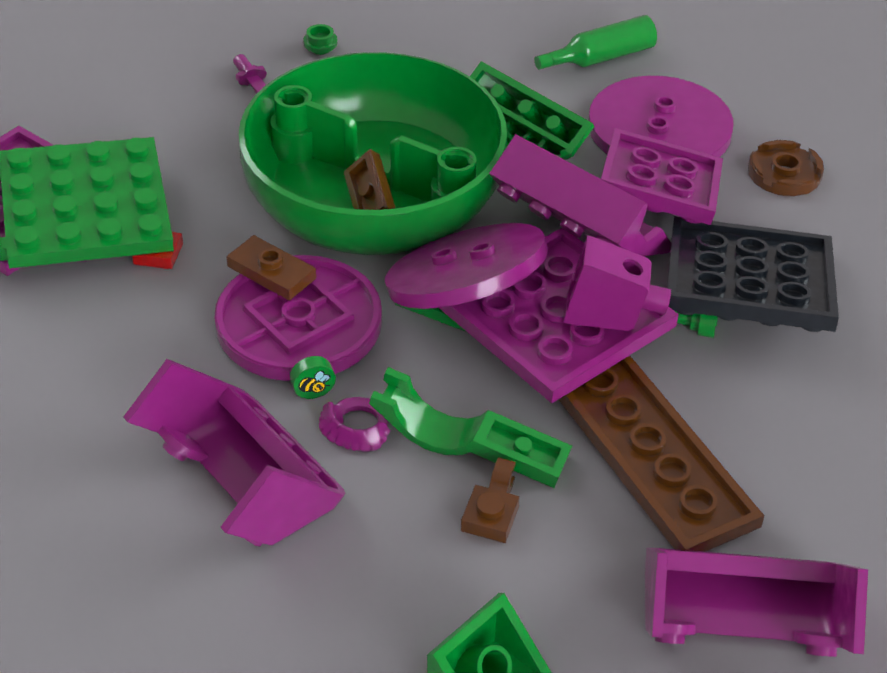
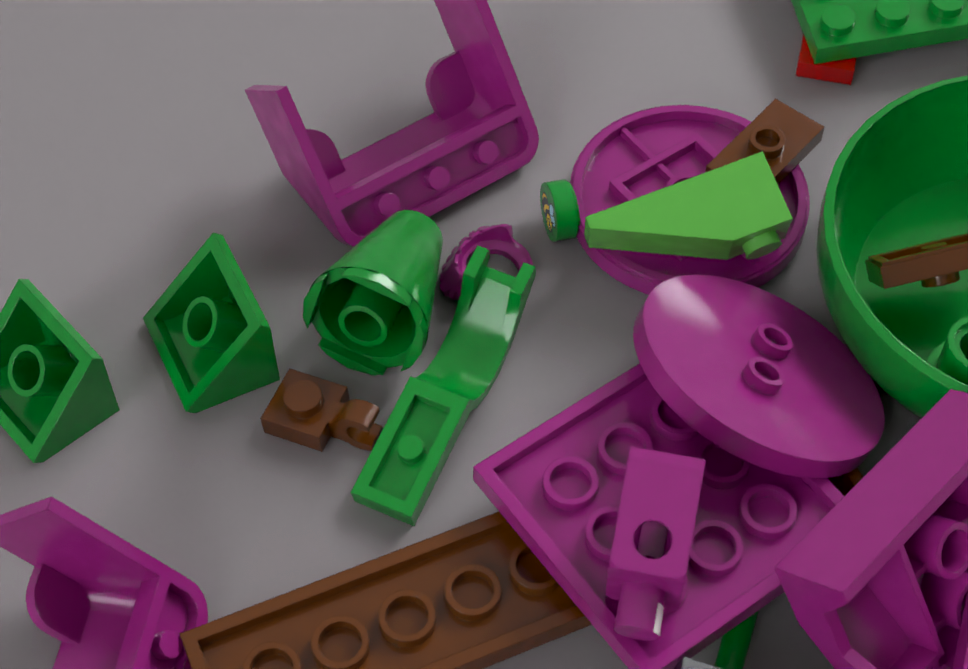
camera: 95 degrees right, 10 degrees up
none -> green slope [143,233,280,413]
none -> green cone [303,210,443,375]
none -> bright green slope [584,151,793,260]

